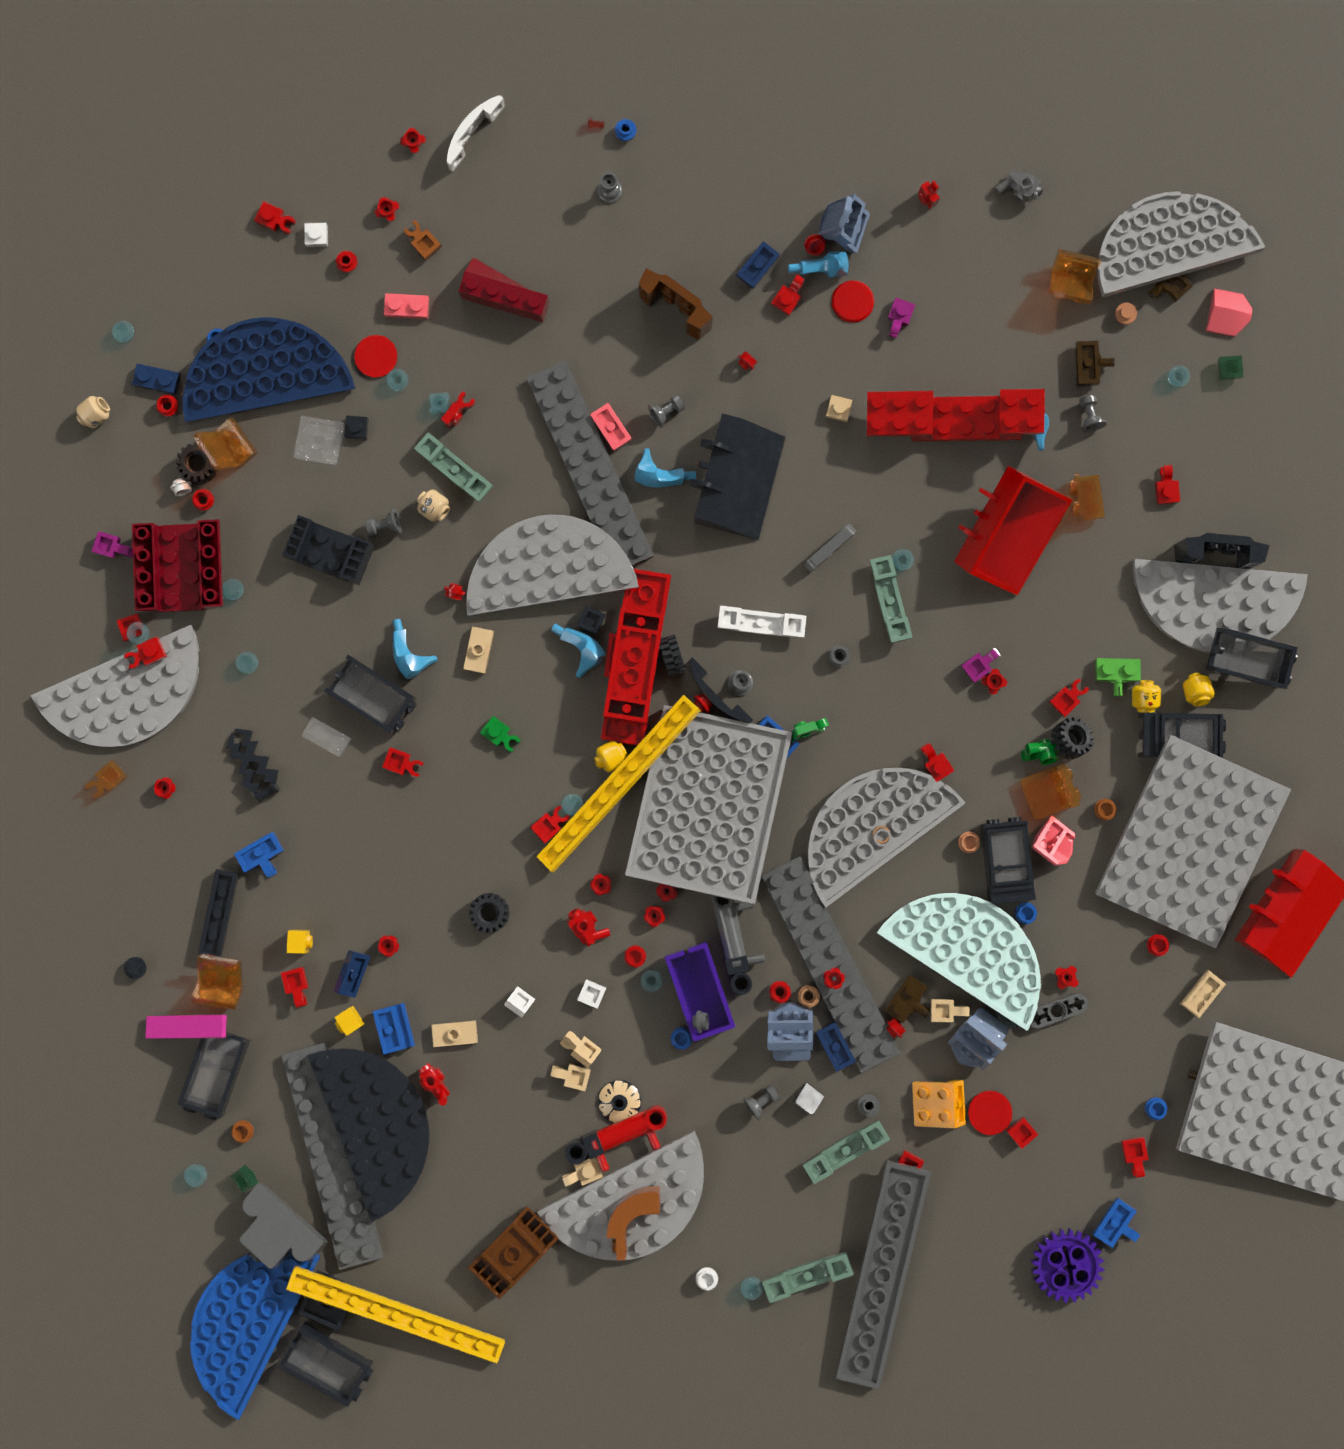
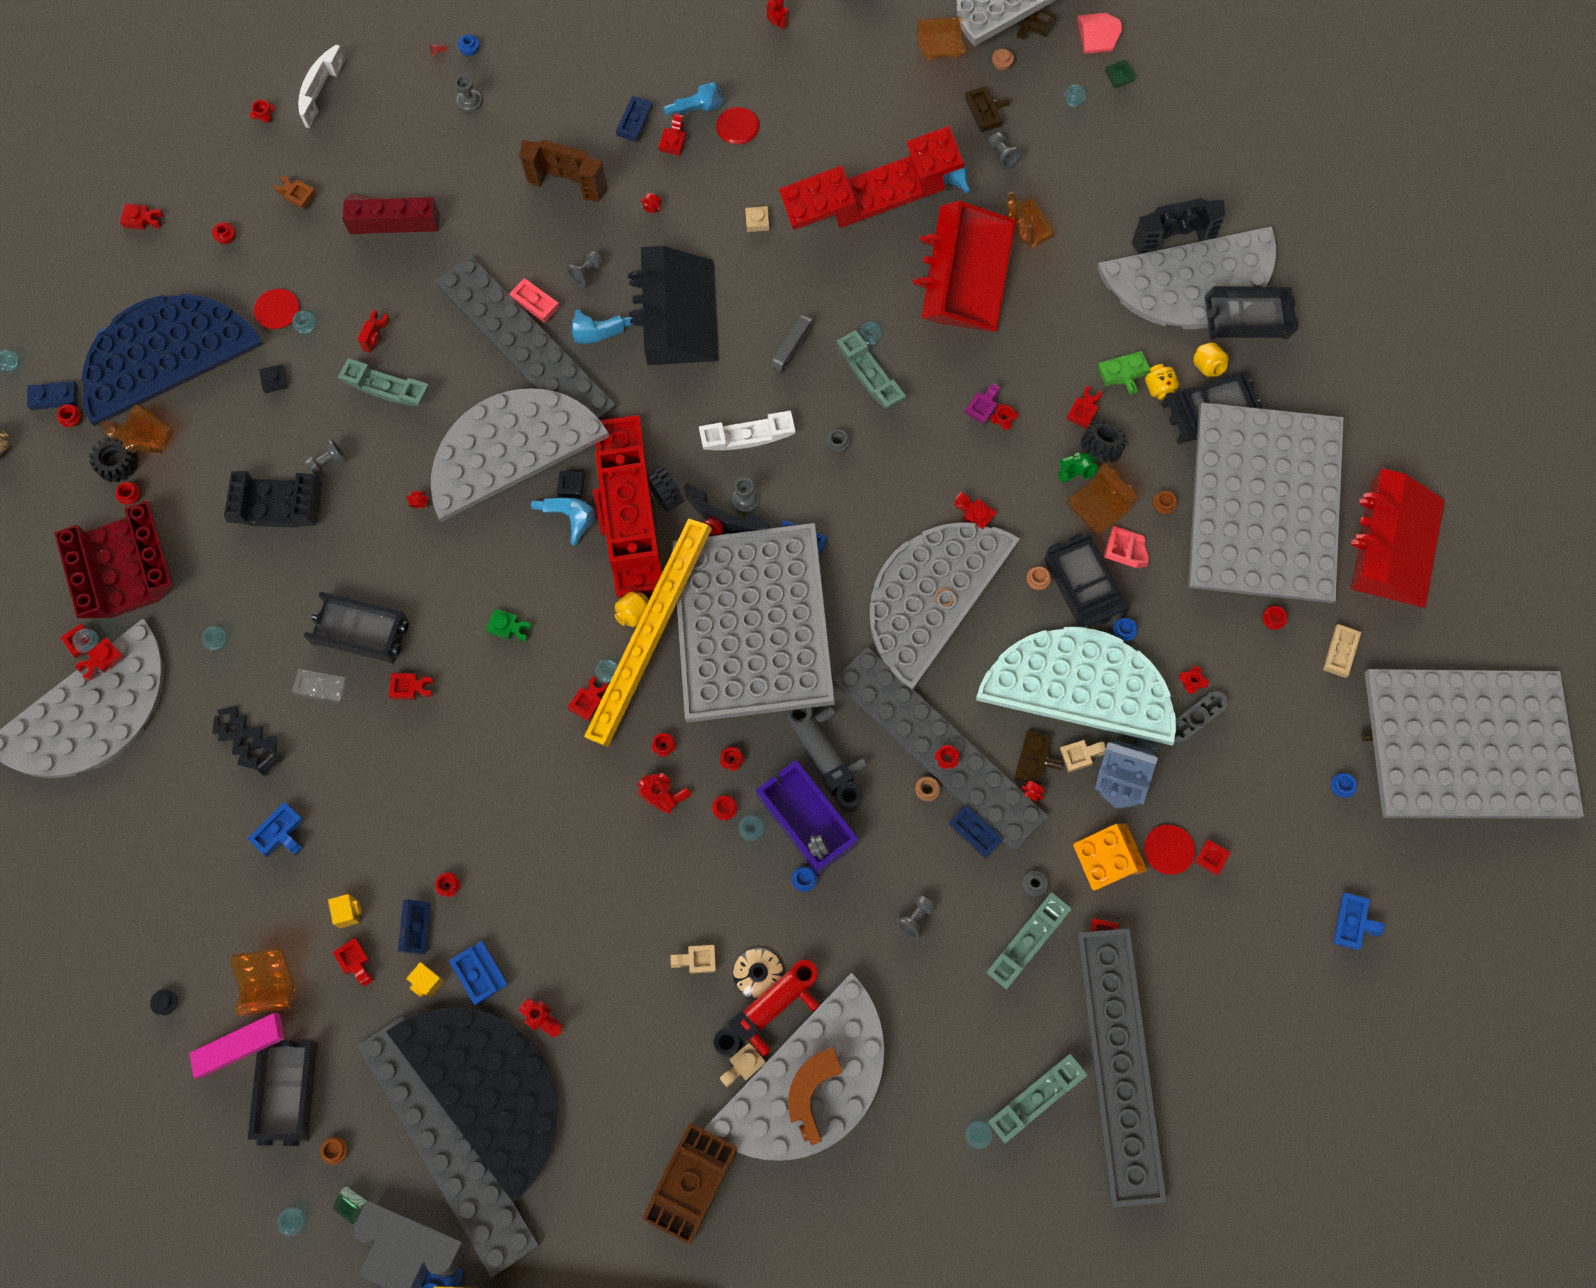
camera: 15 degrees left, 15 degrees down
clear orange plate [86,760,128,798] -> none
magenta plate [92,531,133,559] -> none
red plate [154,777,176,799] -> none
white plate [170,478,192,496] -> none
black plate [197,869,239,960] -> none
clear light blue plate [223,579,244,601] -> none
clear plate [293,416,345,467] -> none
white plate [305,223,328,247] -> none
red plate [375,197,399,222] -> none
coral plate [384,293,429,319] -> none
dark azure animal [392,619,438,679] -> none
tan head [417,489,450,522] -> none
clear light blue plate [429,392,450,415] -> none
tan plate [432,1020,478,1047] -> none
tan plate [463,627,494,674] -> none
black tyre [469,893,510,933] -> none
white plate [504,986,535,1018] -> none
tan plate [560,1031,602,1068] -> none
white plate [578,979,606,1009] -> none
red plate [656,883,678,902] -> none
white plate [696,1267,718,1290] -> none
sand blue piece [767,1002,813,1061] -> none
red plate [769,981,791,1003] -> none
green plate [791,718,829,742] -> none
slope [793,1083,824,1116] -> none
red plate [804,234,826,256] -> none
sand blue piece [818,194,870,253] -> none
magenta plate [887,297,916,338] -> none
dark purple gear [1031,1228,1105,1303] -> none
red plate [1121,1137,1149,1178] -> none
red plate [1155,465,1180,504] -> none

